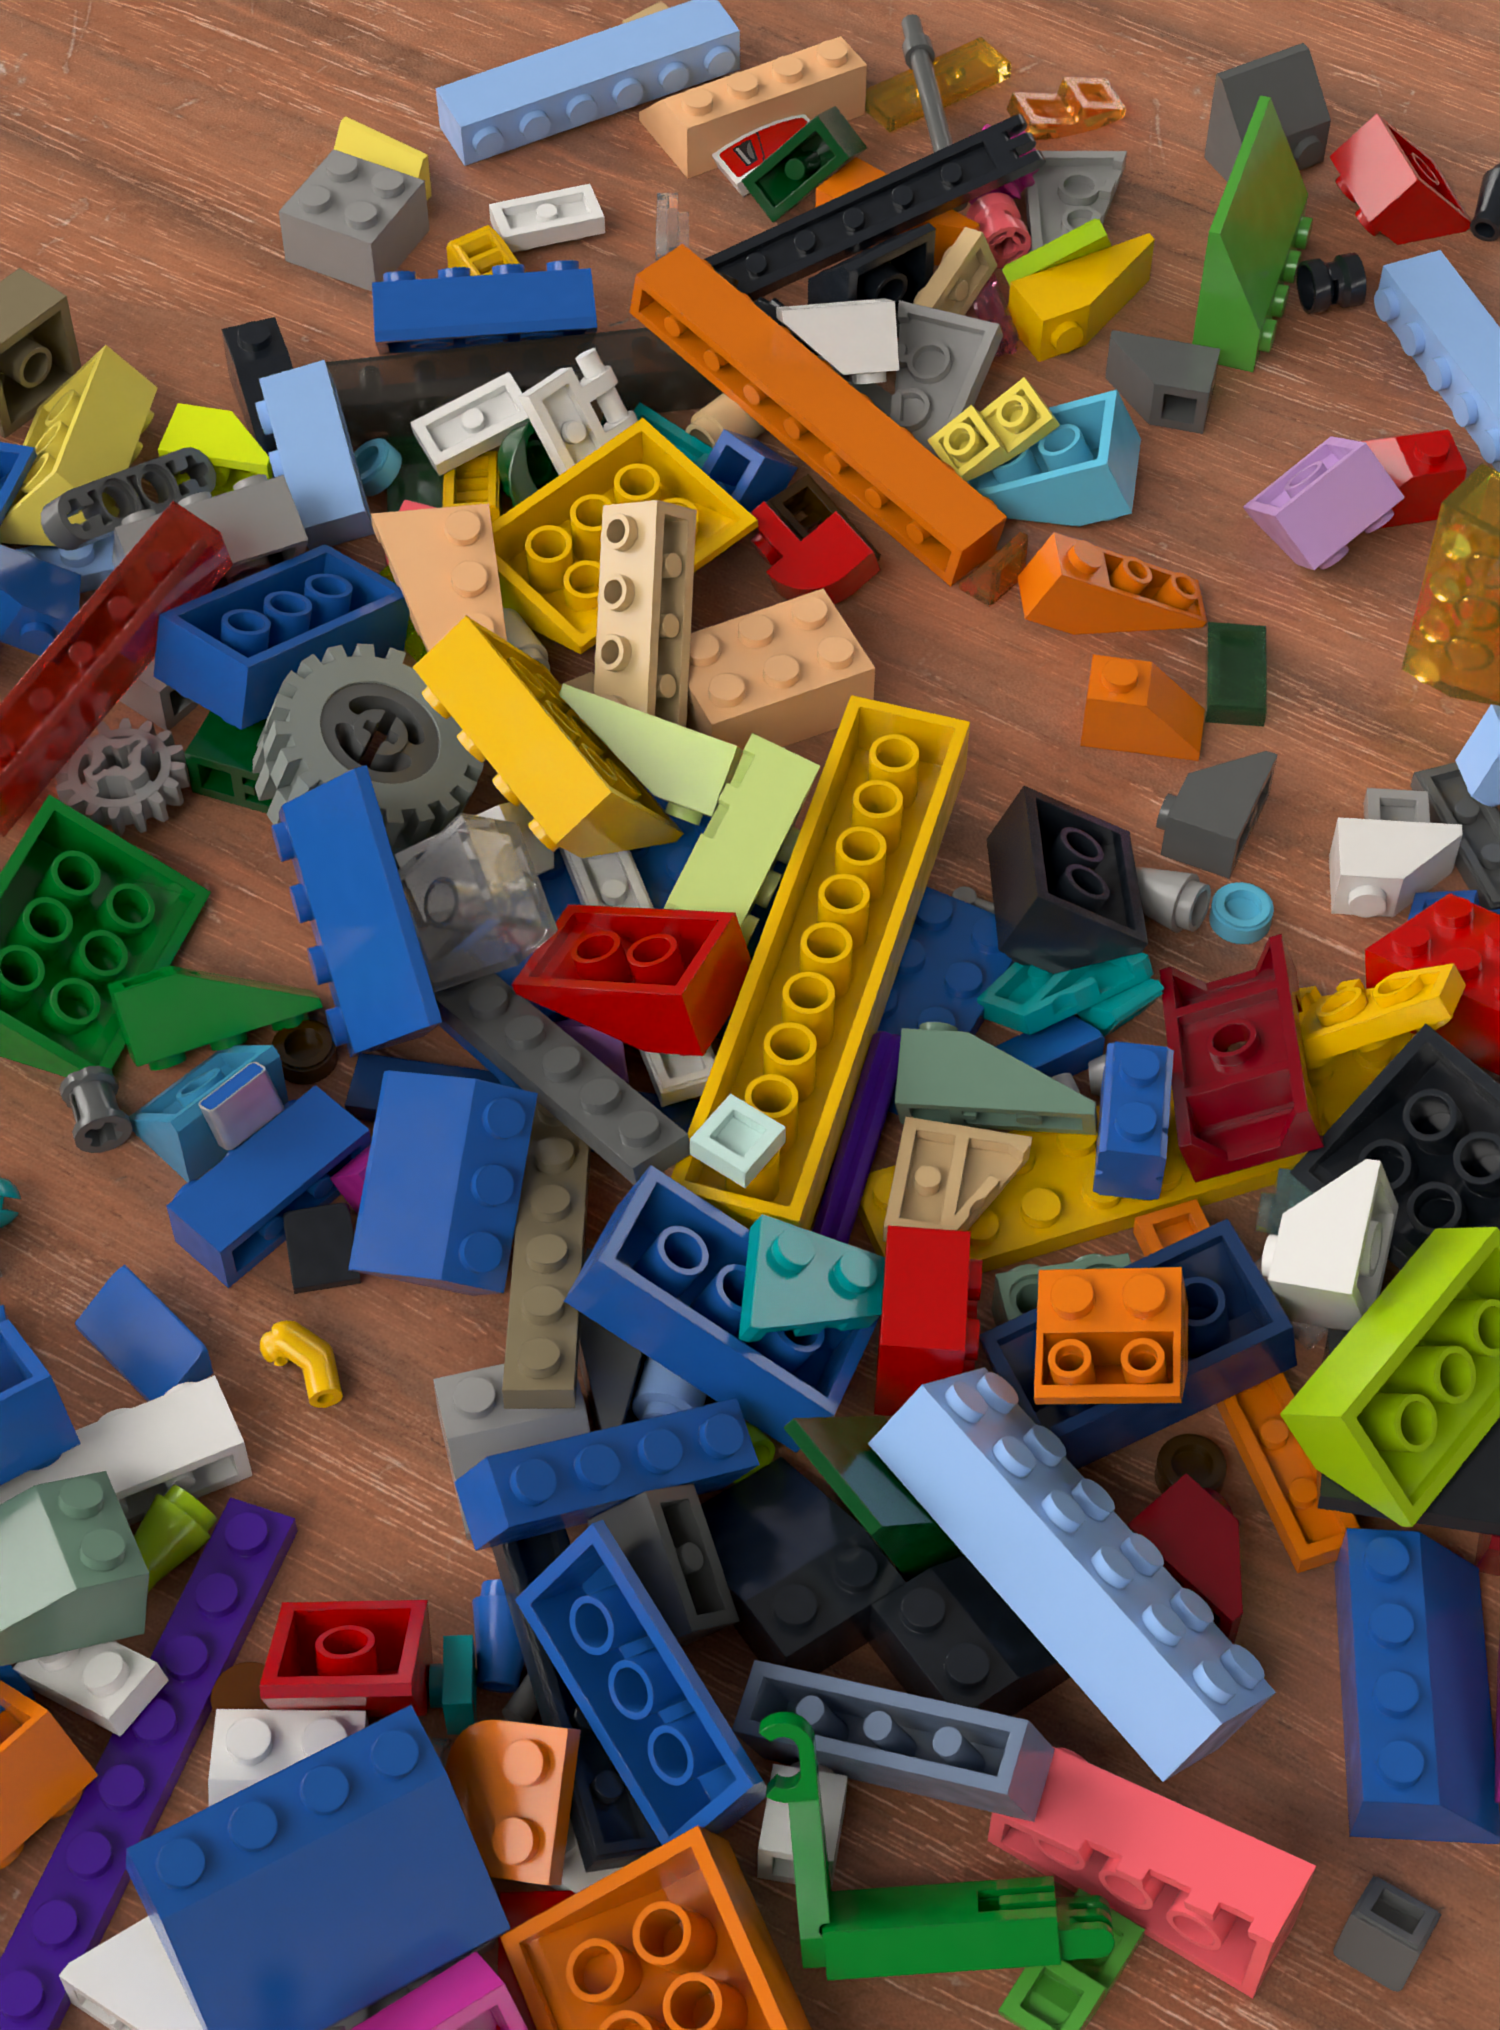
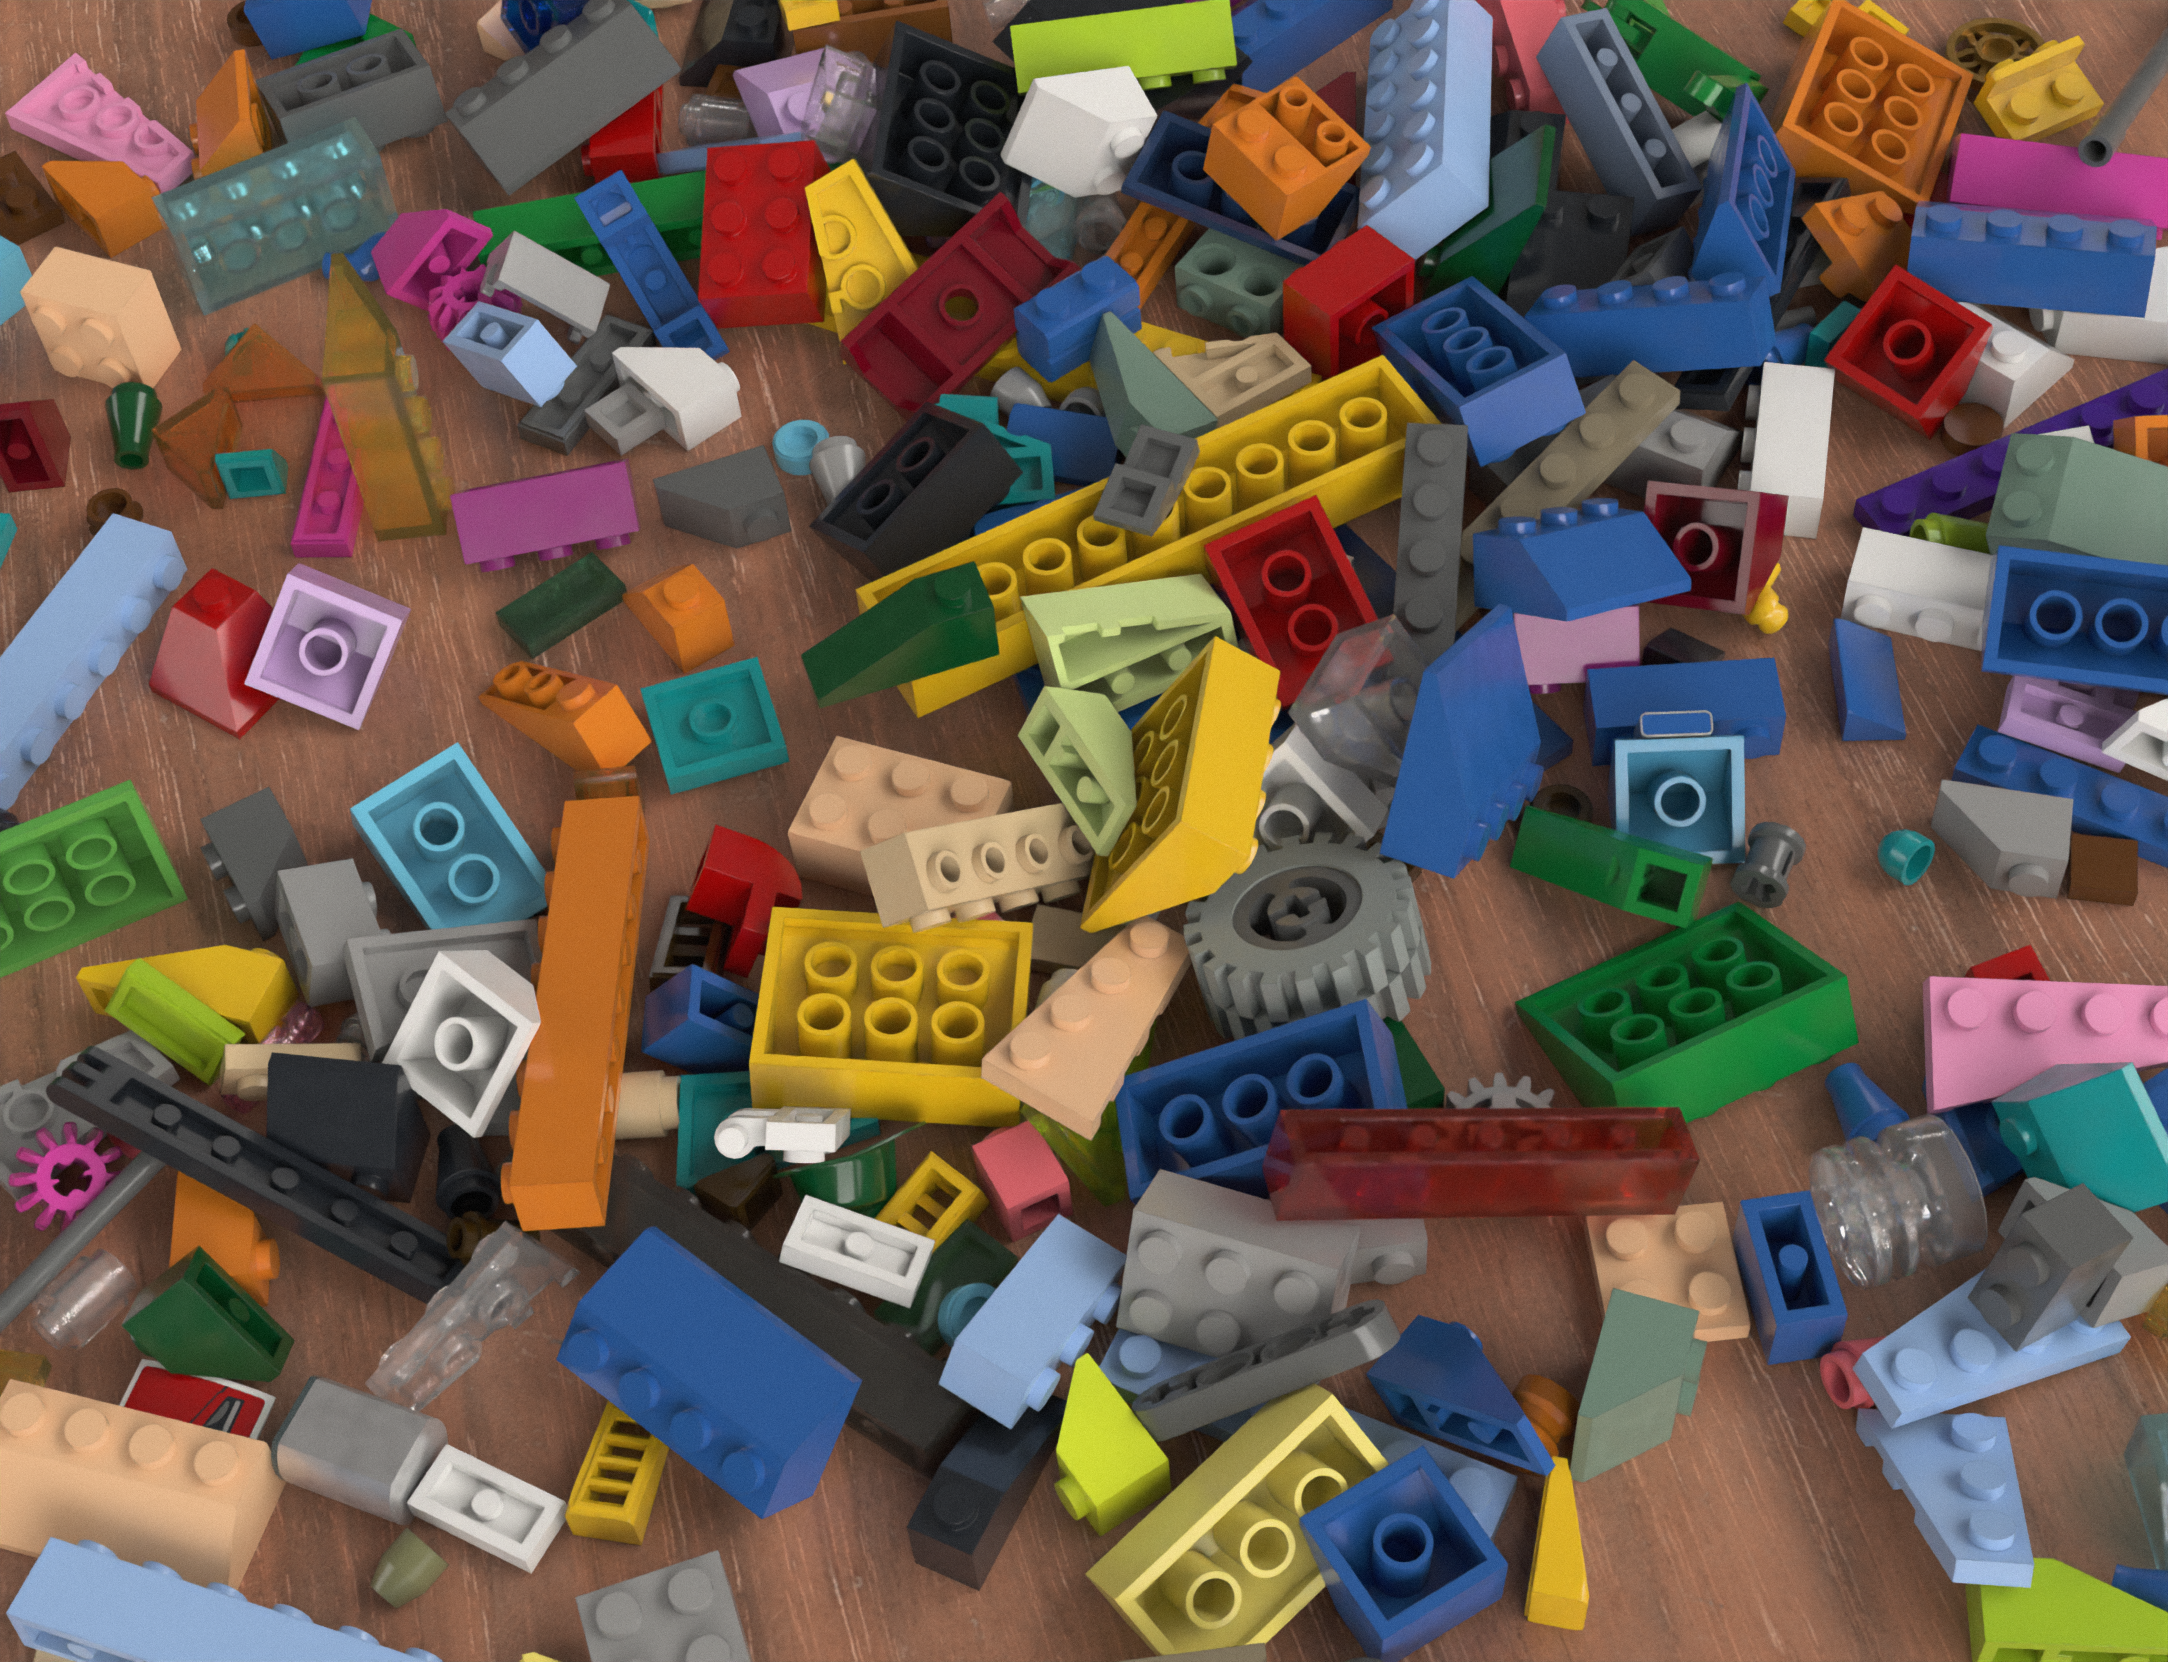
camera: 130 degrees left, 0 degrees up
light aqua plate [690,1093,786,1188] -> none
teal wing [739,1214,885,1342] -> none
light yellow slope [927,377,1060,482] -> none
none -> clear brick [31,1248,137,1350]
none -> flat silver piece [271,1375,448,1525]
none -> light grey brick [274,858,391,1007]
none -> olive hose [370,1527,449,1609]
none -> magenta slope [450,458,641,572]
none -> teal plate [640,657,790,795]
none -> dark green slope [801,561,1000,709]
none -> dark grey slope [1093,424,1200,537]
none -> dark red slope [1644,481,1789,615]
none -> white brick [1737,362,1835,539]

